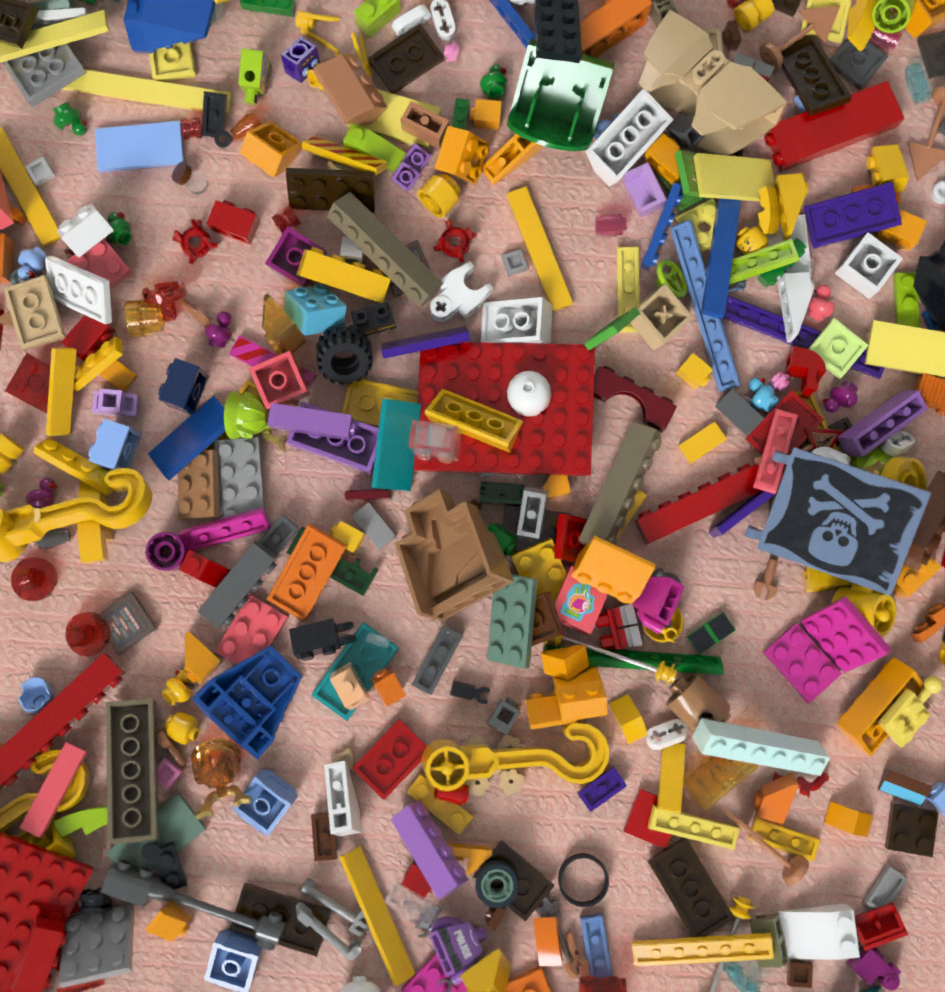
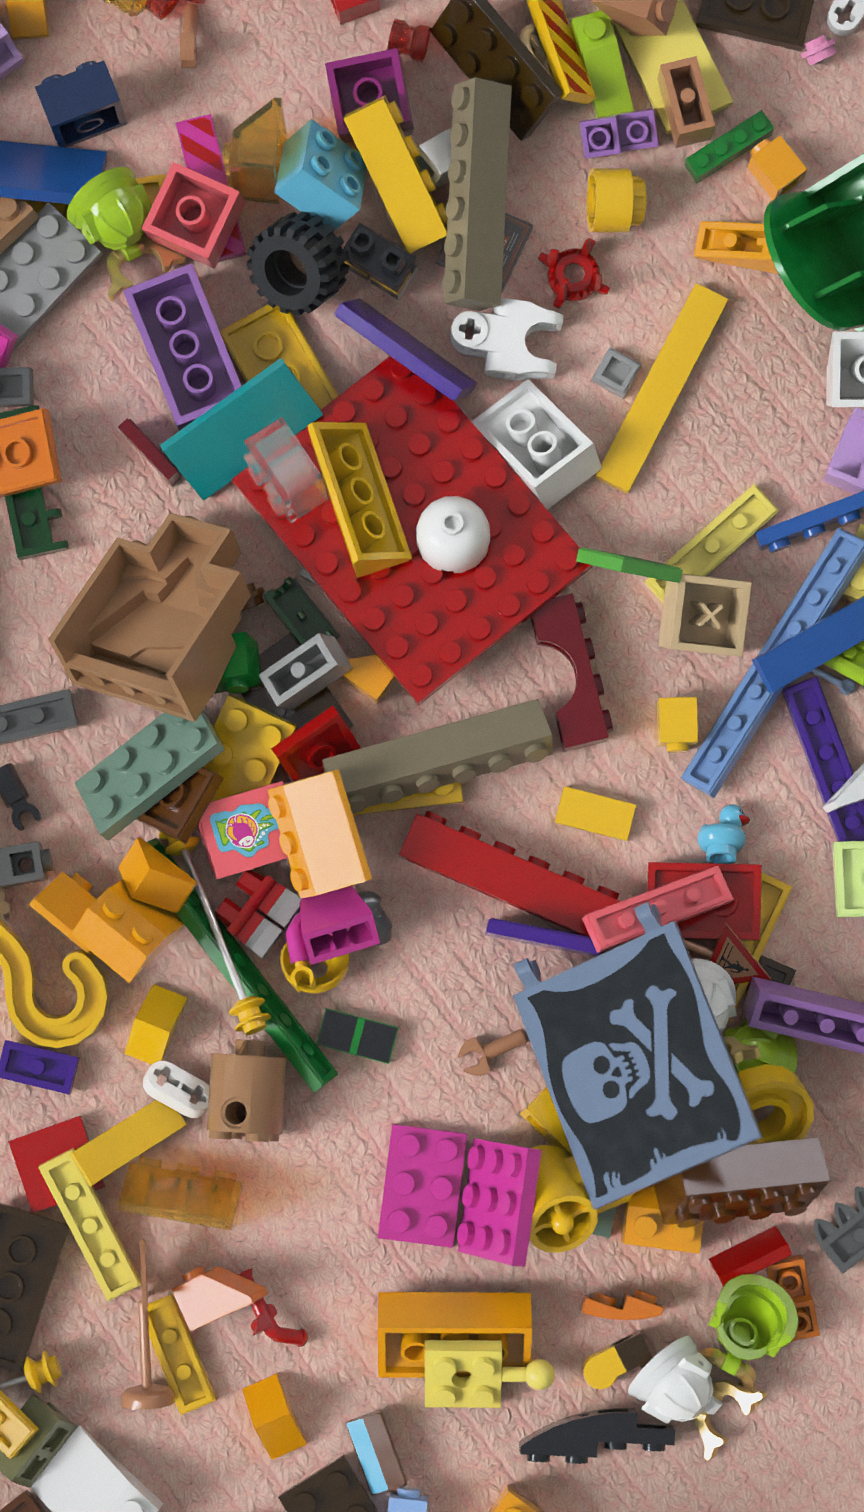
camera: 50 degrees right, 0 degrees up
magenta animal [204,311,233,348] -> none
medium lavender brick [267,403,357,441] -> none
yellow brick [329,521,366,554] -> none
light grey tile [352,502,396,550] -> none
light orange slope [434,126,489,185] -> none
green animal [480,64,507,99] -> none
clear pink brick [595,213,627,237] -> none
lime piece [656,259,688,298] -> none
light aqua brick [692,718,830,776] -> none
dark grey hinge [715,389,764,436] -> none
bright pink plate [769,371,790,391] -> none
red brick [785,346,826,399] -> none
magenta animal [823,381,858,413] -> none
white beam [881,430,915,457] -> none

